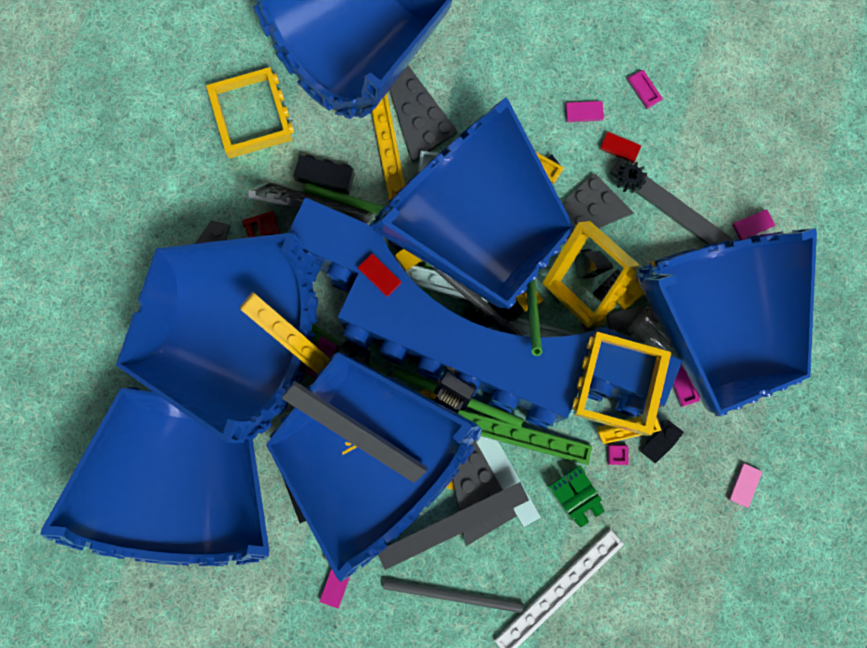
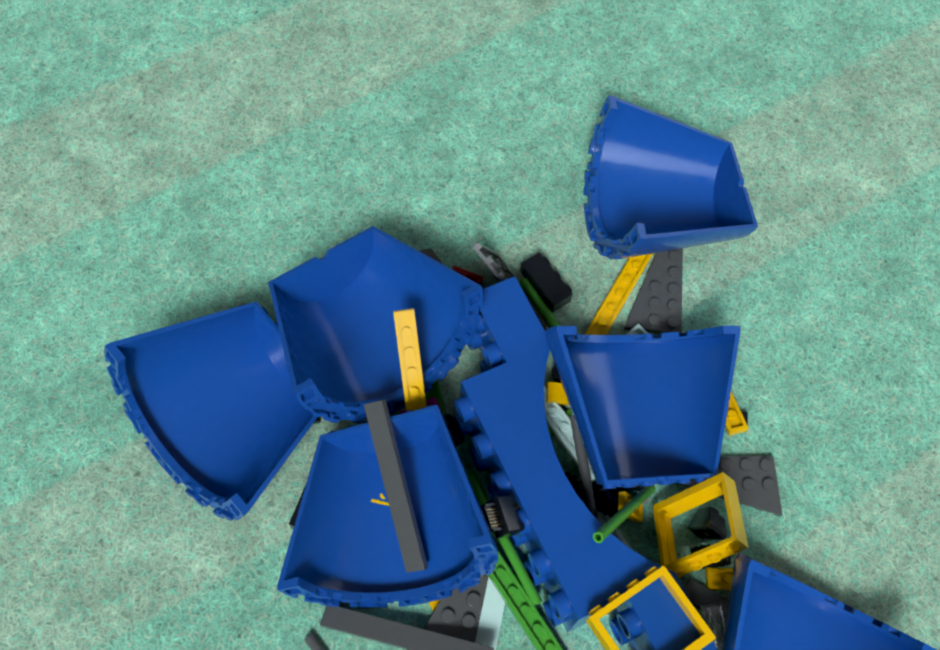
camera: 40 degrees right, 15 degrees down
yellow window [206,67,294,159] -> none
dark pink tile [319,569,350,609] -> none
red tile [358,254,402,298] -> none
dark pink tile [565,101,604,122] -> none
red tile [600,132,642,164] -> none
dark grey tile [609,158,734,245] -> none
black gear [614,161,647,193] -> none
dark pink tile [627,70,663,109] -> none
dark pink tile [732,209,776,240] -> none

